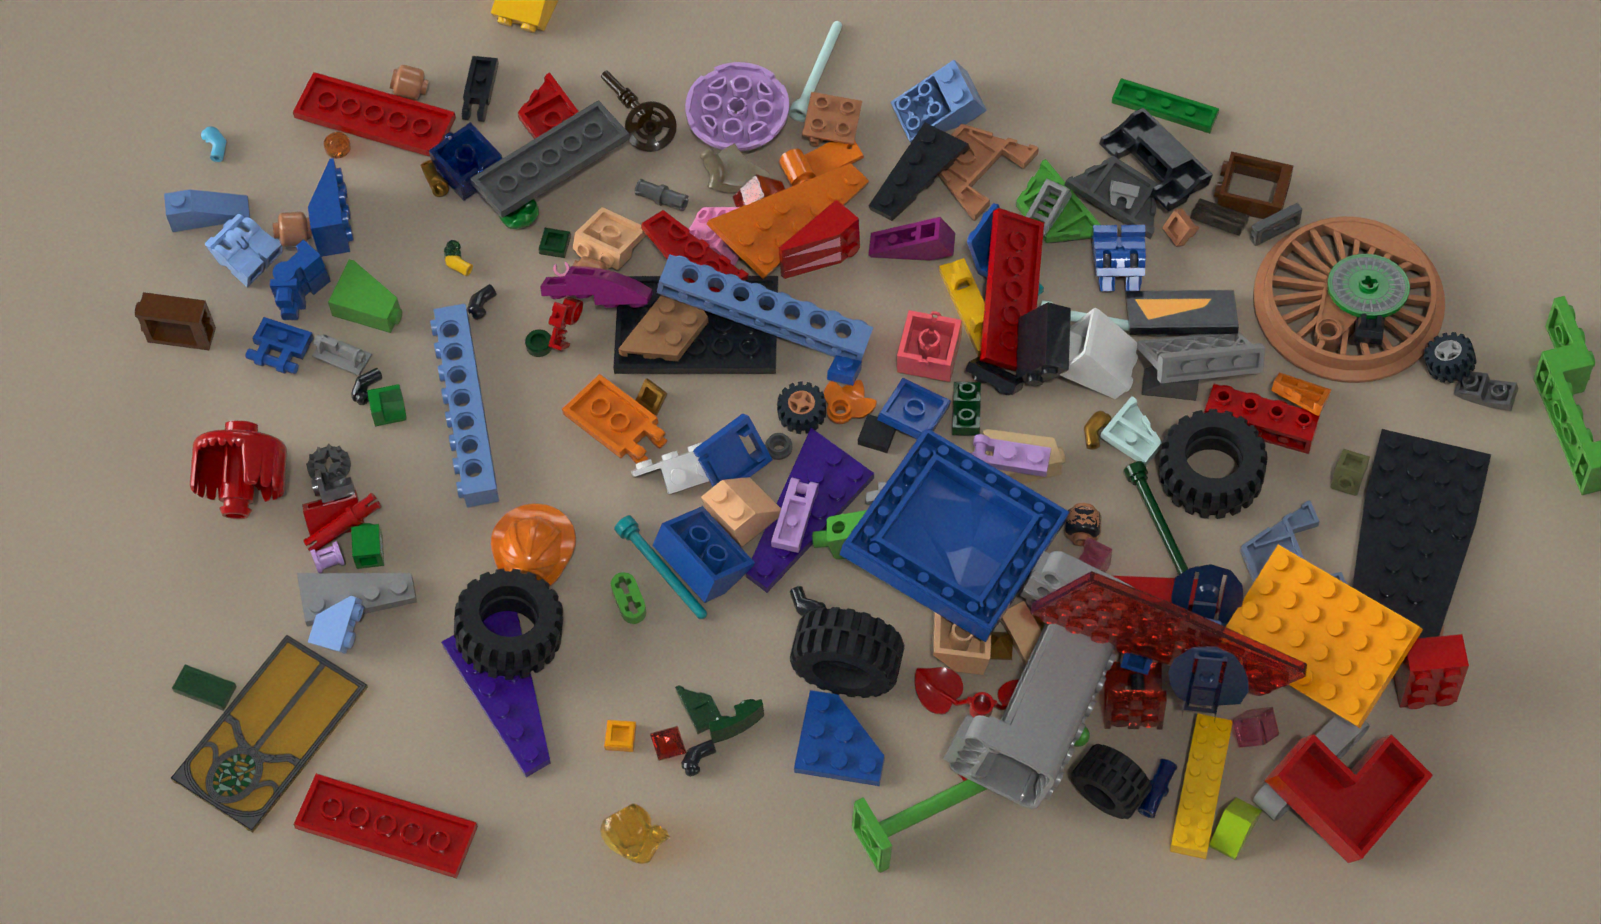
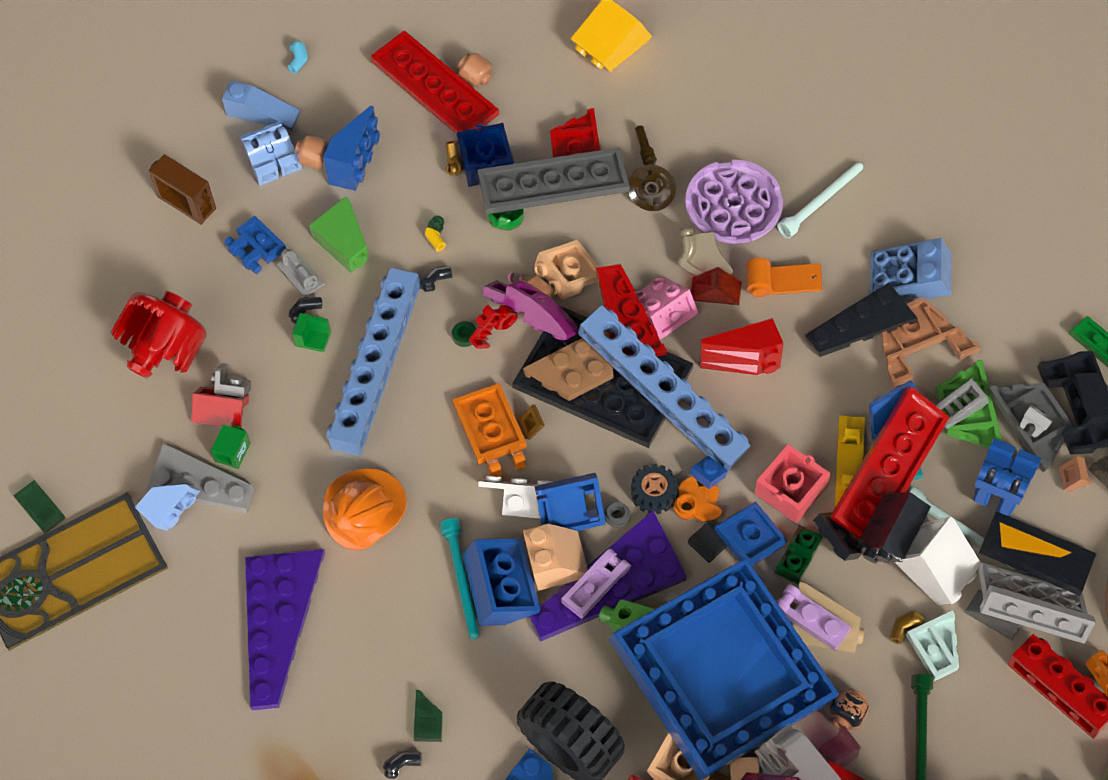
camera: 25 degrees right, 0 degrees up
blue hips [270,239,331,320] -> none
red plate [293,773,478,879] -> none
red pin [303,493,382,552] -> none
dark grey gear [306,443,351,484] -> none
lavender bush [310,541,345,573] -> none
clear orange tile [324,132,351,159] -> none
black tyre [454,568,563,680] -> none
black hinge [462,56,499,122] -> none
dark green tile [538,227,571,258] -> none
light orange tile [604,720,637,752] -> none
bright green beam [611,572,647,624] -> none
dark grey pin [635,179,689,211] -> none
clear red slope [650,726,686,761] -> none
orange wing [706,163,869,279] -> none
dark green slope [708,699,764,744] -> none
black arm [790,586,826,616] -> none
nougat hinge [802,92,862,147] -> none
magenta slope [868,217,956,261] -> none
black tyre [1159,409,1268,519] -> none

